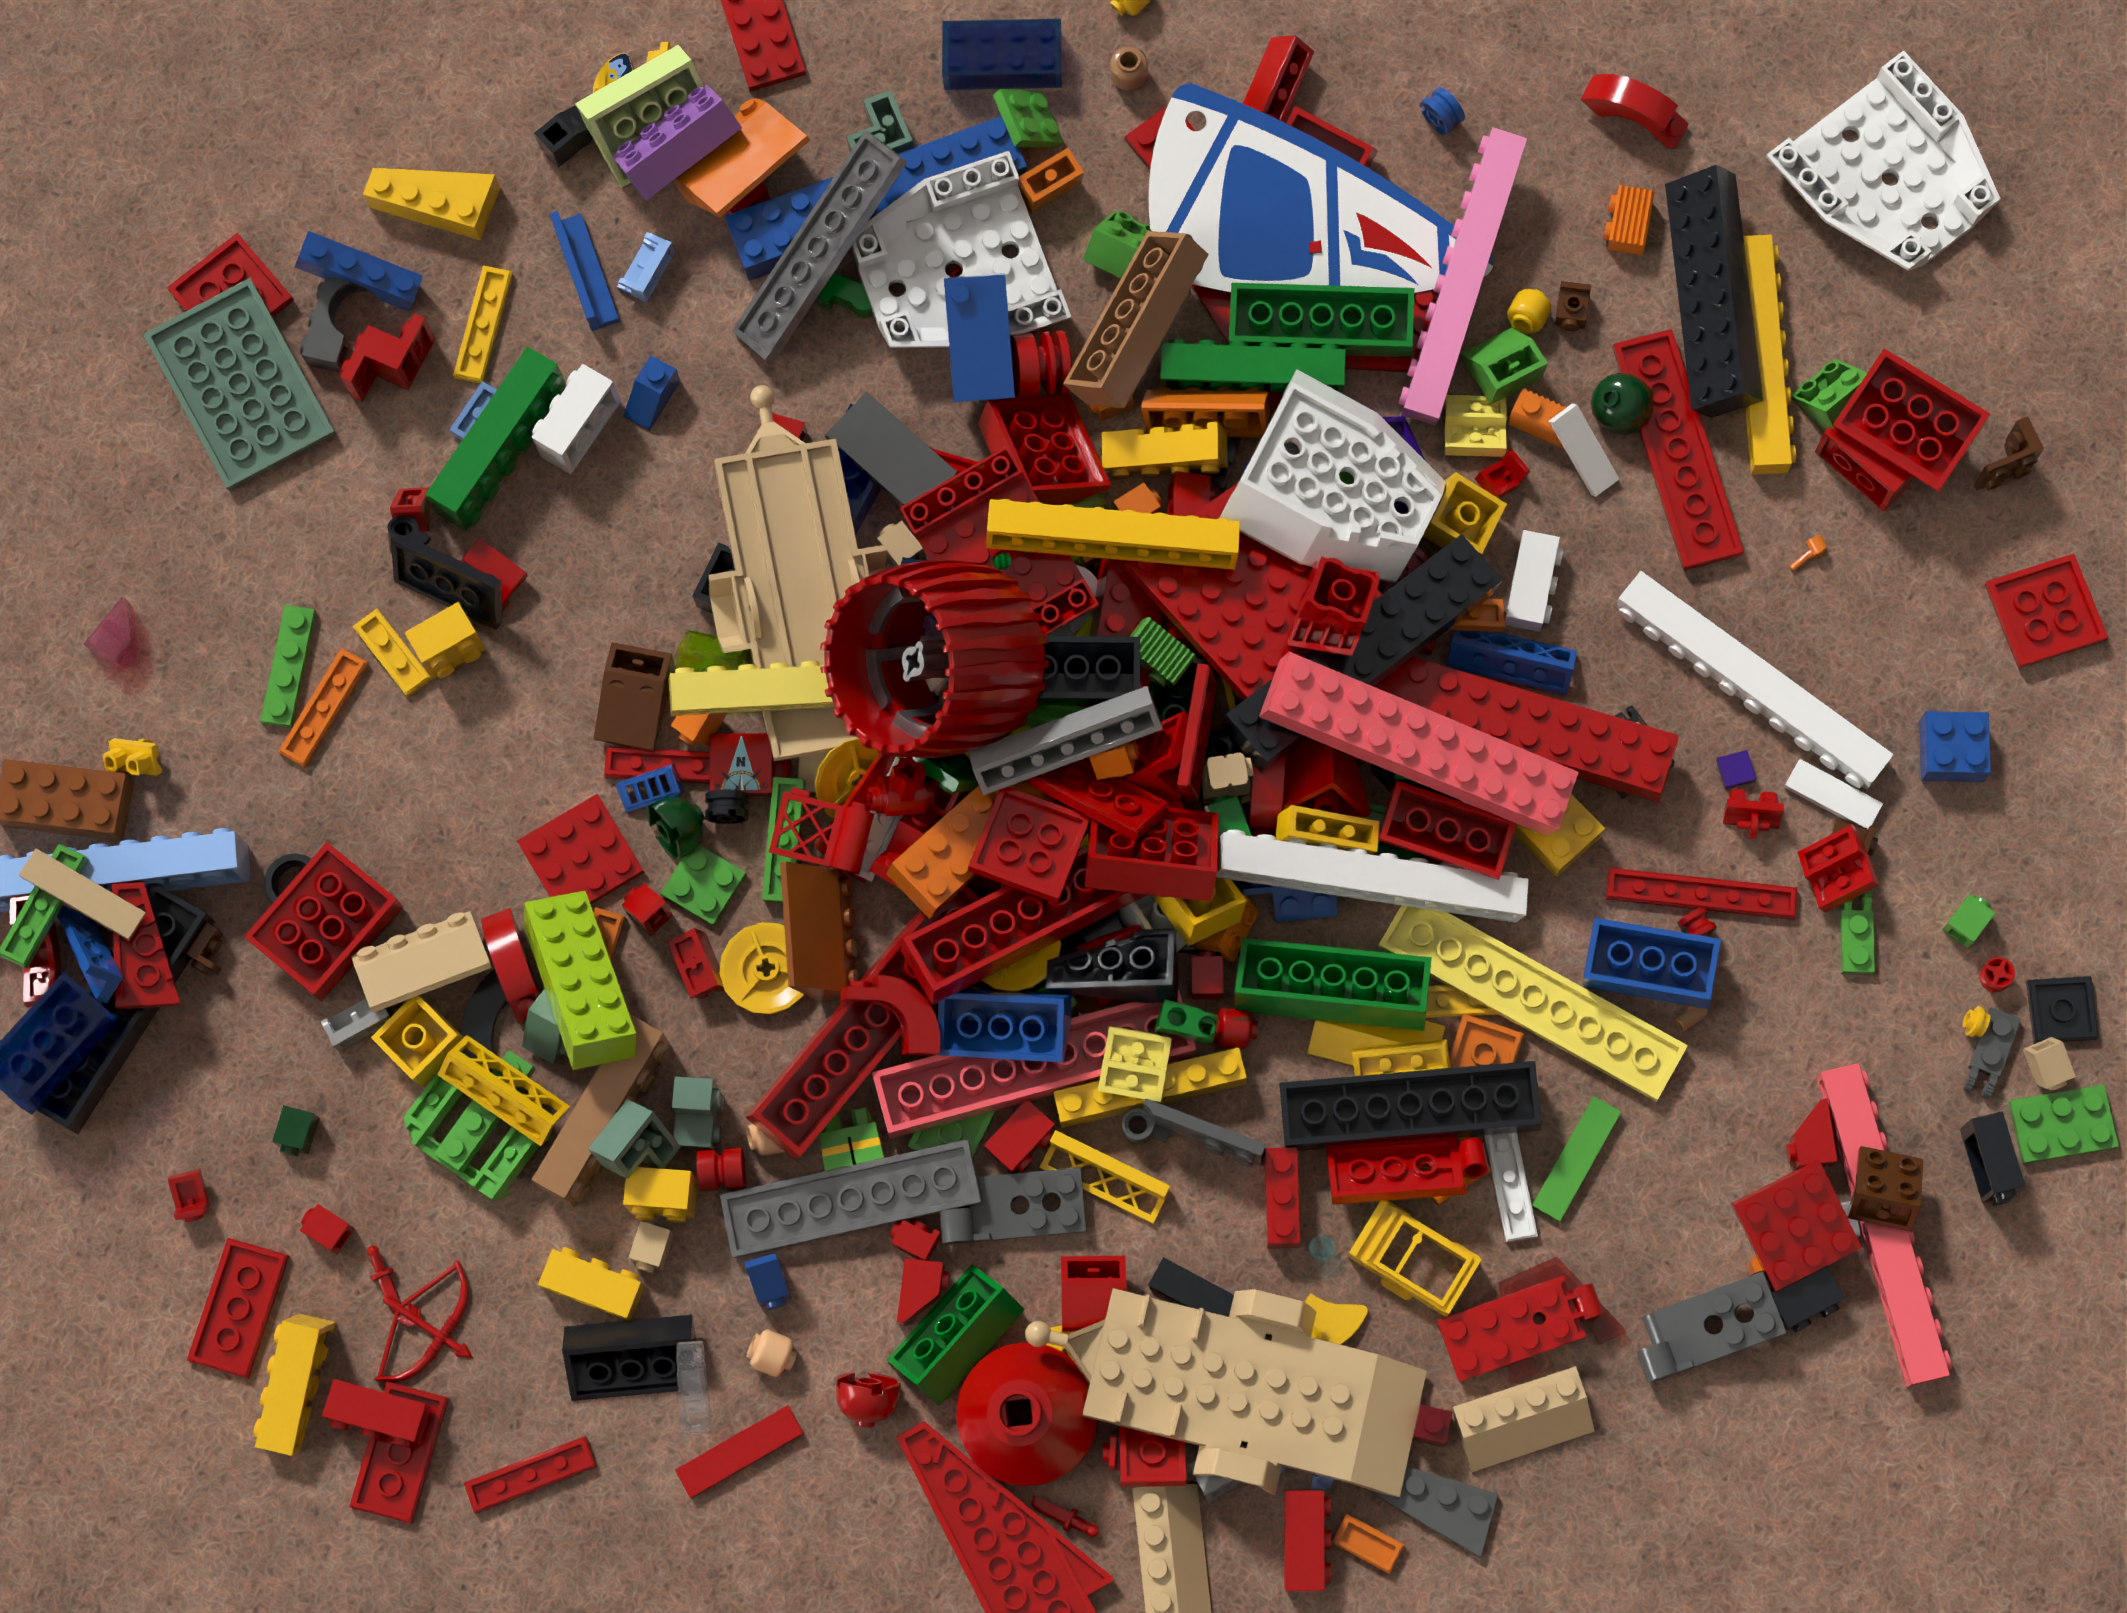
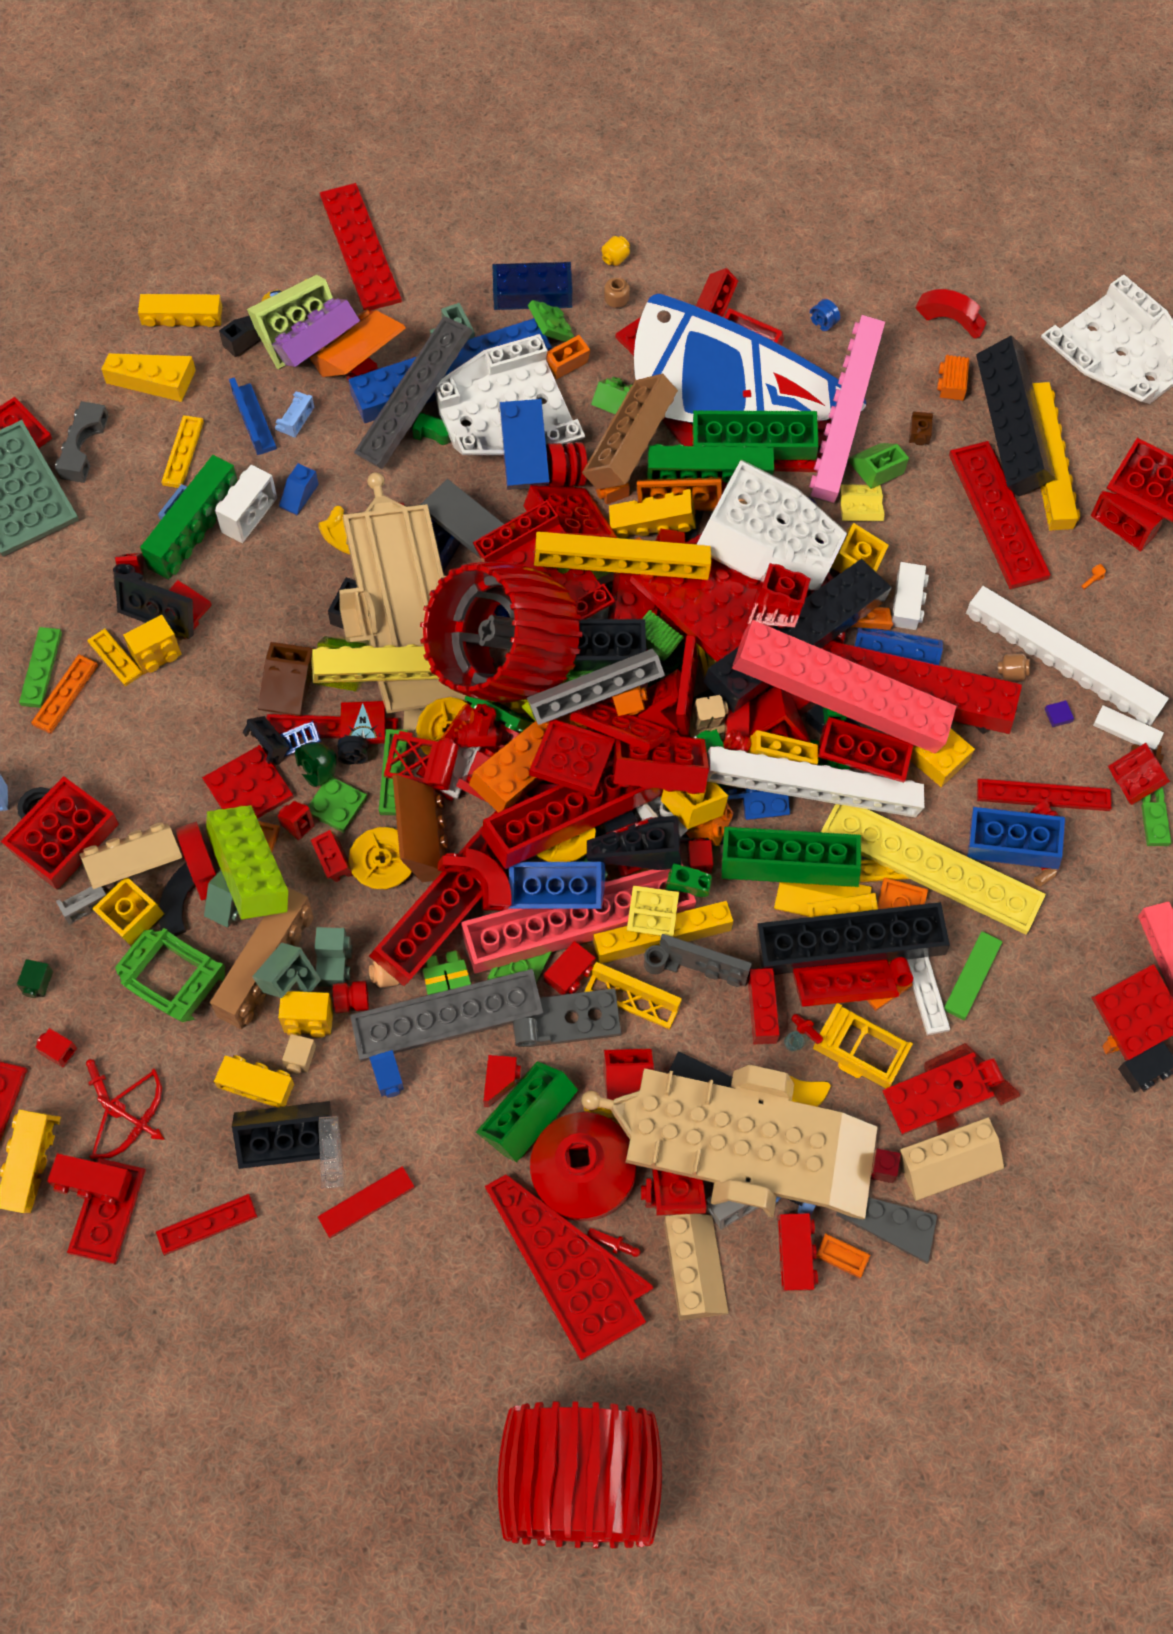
camera: 10 degrees left, 10 degrees down
blue arch [295,231,423,311] -> none
red bracket [340,313,435,402] -> none
bright green plate [434,1050,536,1173] -> none
yellow fence [437,1035,570,1146] -> none
orange brick [671,713,727,746] -> none
light nougat head [746,1329,797,1377] -> none
red cylinder [836,1373,901,1428] -> none
red brick [889,1219,942,1261] -> none
red head [1214,1007,1258,1050] -> none
red bracket [1475,449,1530,498] -> none
yellow head [1507,289,1551,334] -> none
orange brick [1508,388,1566,449] -> none
white tile [1549,403,1620,497] -> none
dark green cylinder [1591,373,1654,435] -> none
dark grey hinge [1636,1272,1788,1383] -> none
red hips [1723,789,1784,839] -> none
red slope [1786,1098,1837,1170] -> none
bright green slope [1791,359,1867,432] -> none
none -> yellow brick [138,294,223,327]
none -> black hinge [243,716,290,764]
none -> yellow arm [318,506,350,554]
none -> red wheel [723,729,751,753]
none -> red piece [791,1014,823,1044]
none -> medium nougat head [998,654,1030,682]

